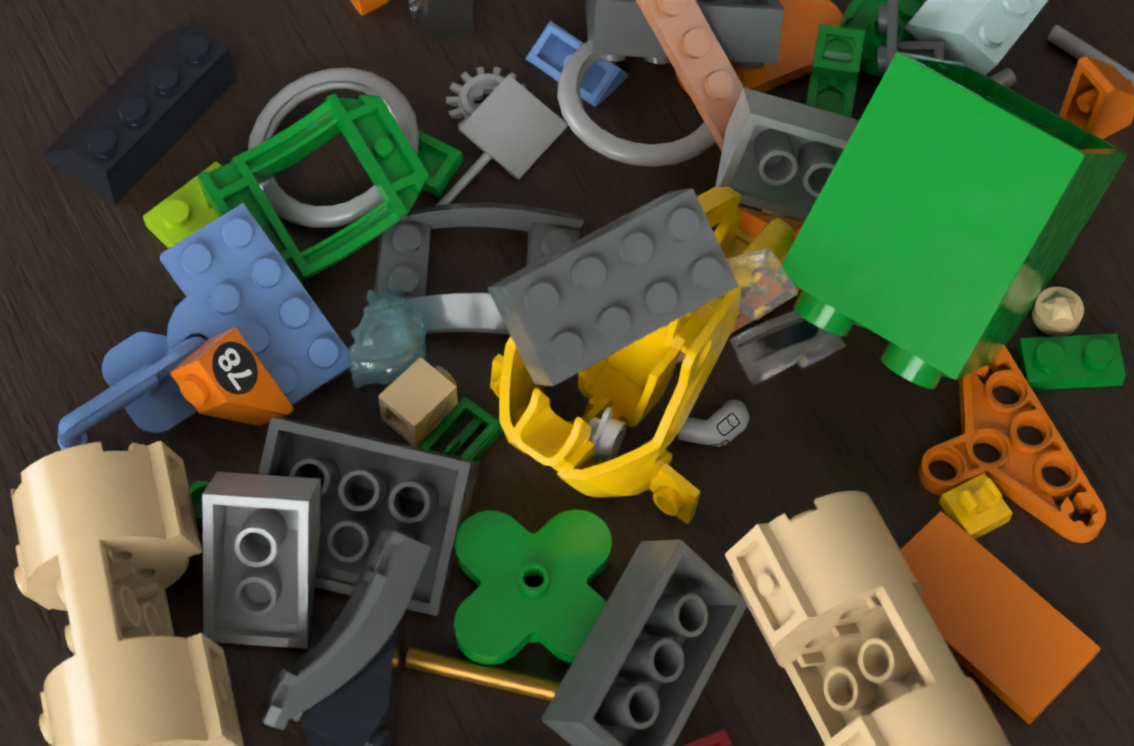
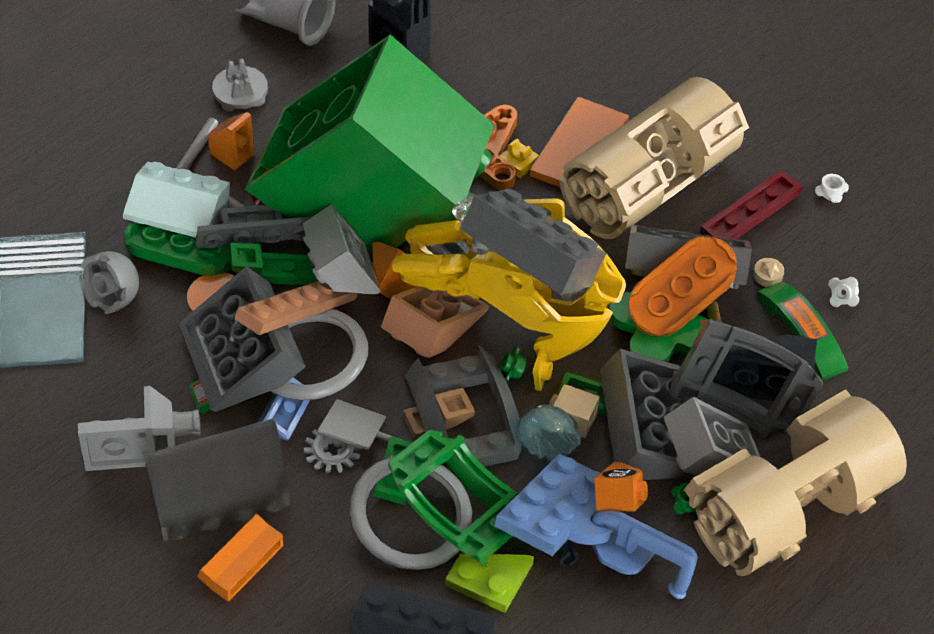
camera: 110 degrees left, 10 degrees down
none -> medium nougat slope [402,388,475,441]
none -> orange tile [628,236,737,337]

